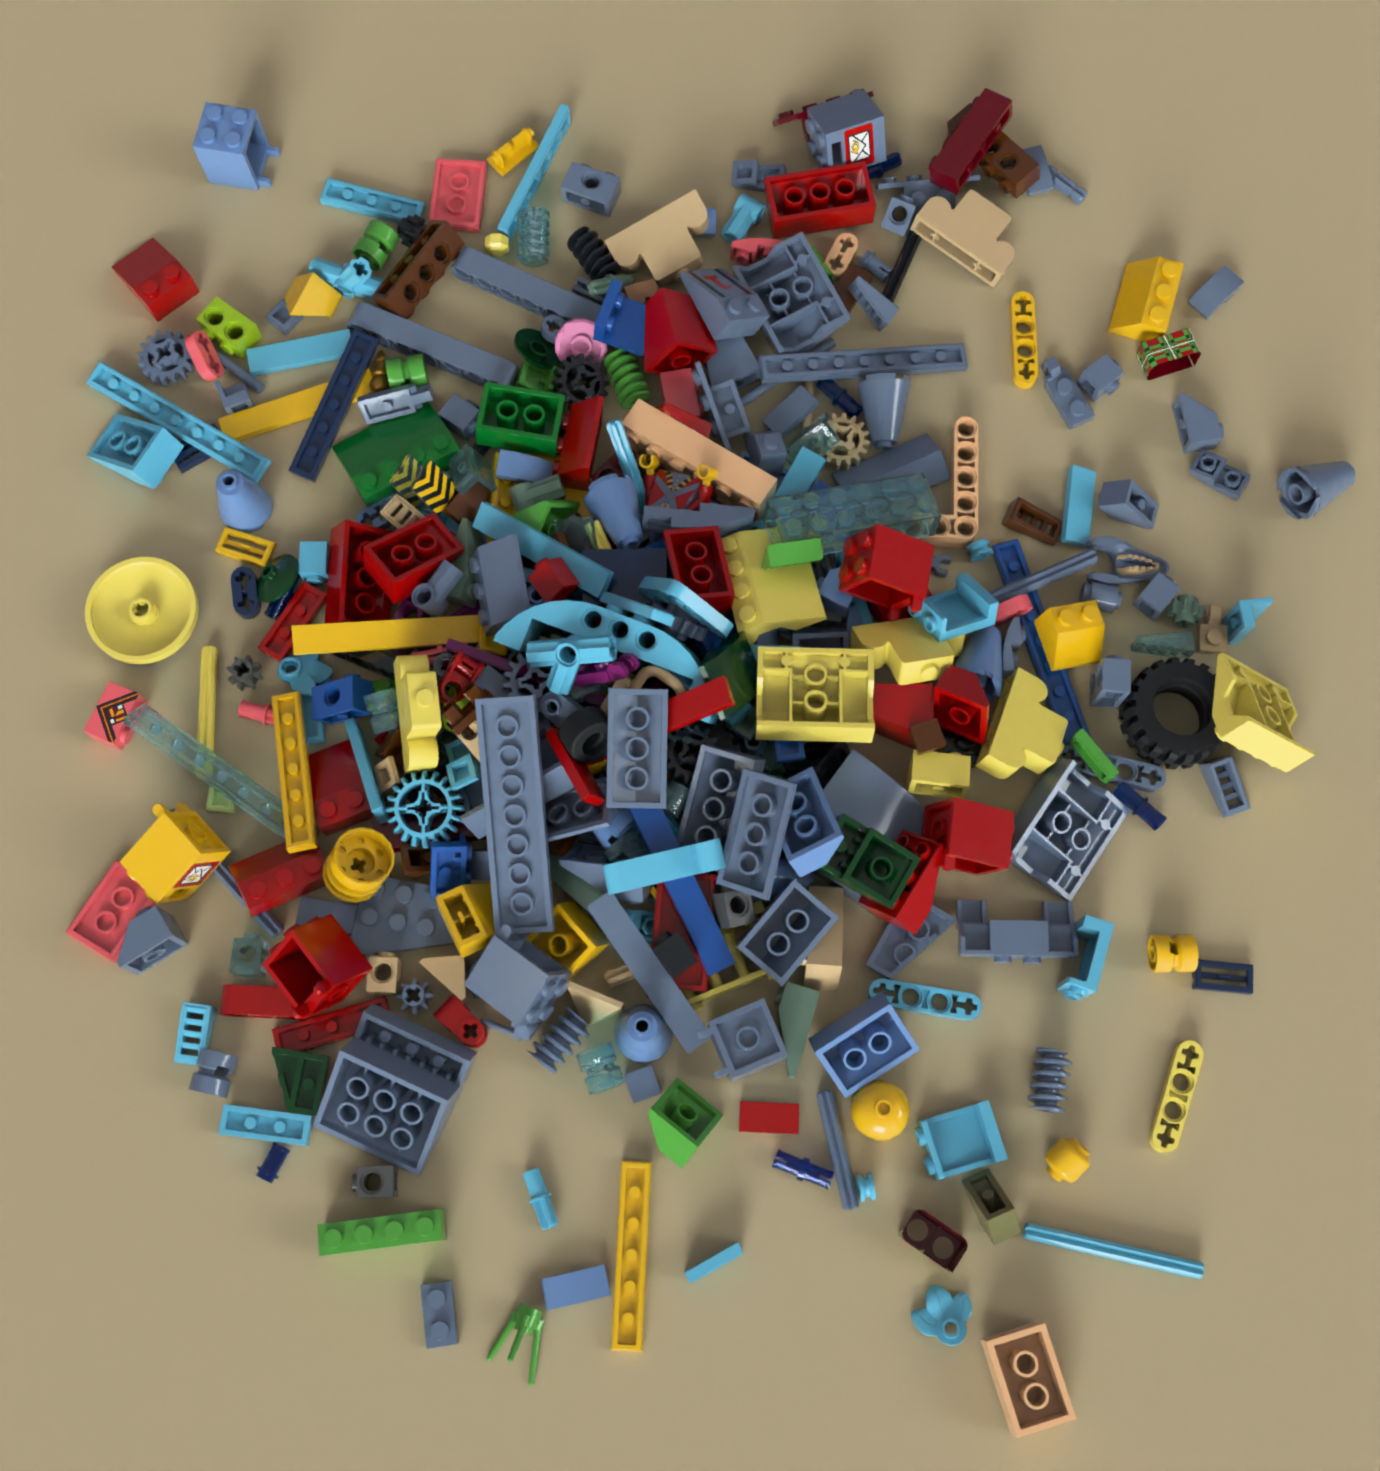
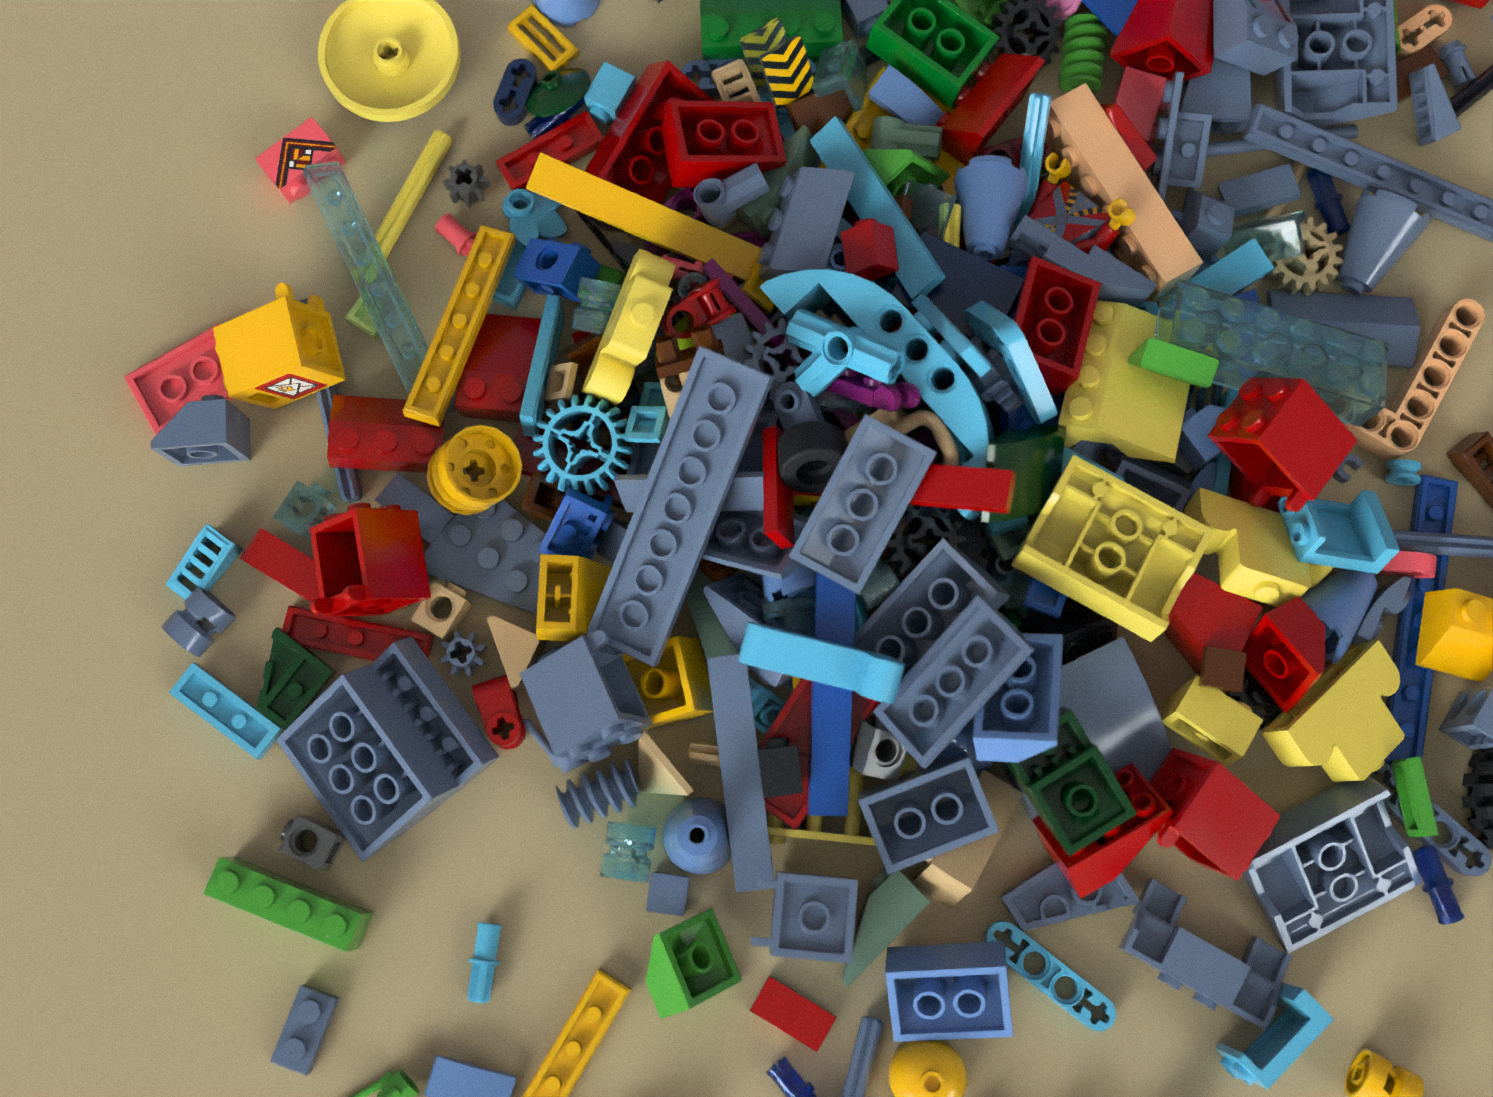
camera: 30 degrees right, 5 degrees up
clear blue pin [256,1142,291,1183] -> none

